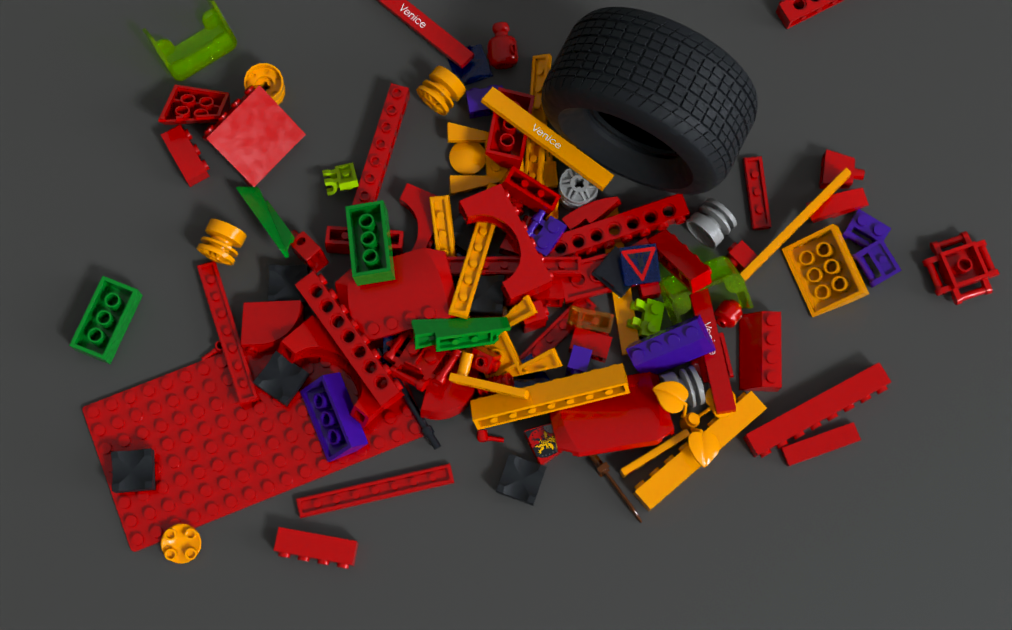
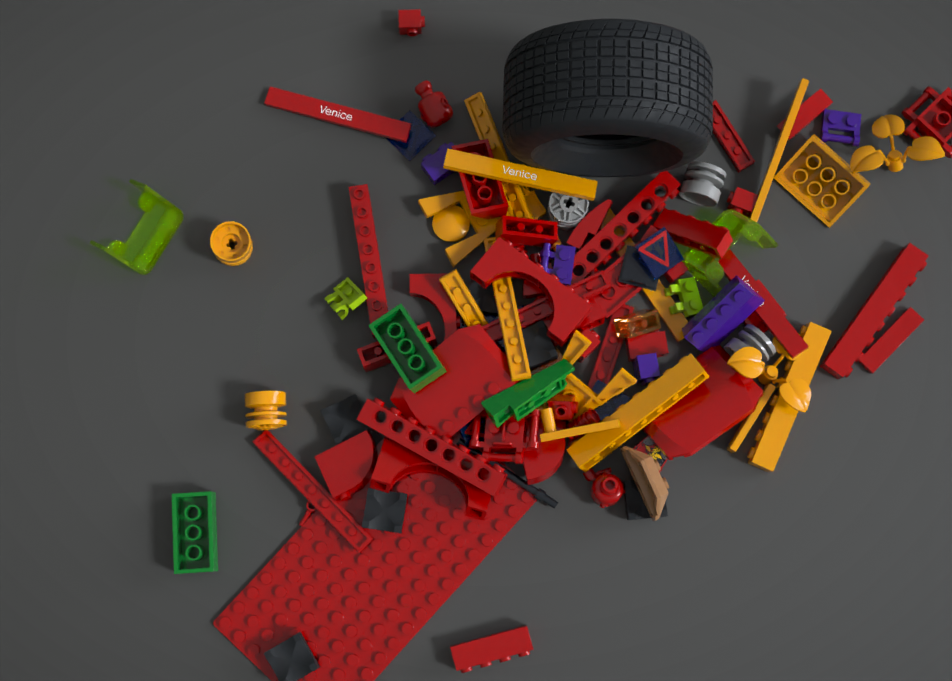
camera: 25 degrees left, 5 degrees up
red wedge [158,84,231,125] -> none
red brick [161,124,210,187] -> none
panel [202,85,306,187] -> none
green wedge [236,187,295,258] -> none
red torso [290,230,329,273] -> none
red tile [296,463,454,519] -> none
dark purple slope [300,372,369,462] -> none
light orange wheel [416,65,466,116] -> none
reddish brown sword [589,454,642,523] -> none
red head [714,299,743,328] -> none
red slope [739,311,782,392] -> none
red torso [819,150,865,189] -> none
dark purple plate [852,238,902,288] -> none
none -> red piece [590,472,625,508]
none -> medium nougat wedge [620,446,669,521]
none -> light orange plant [850,114,945,174]

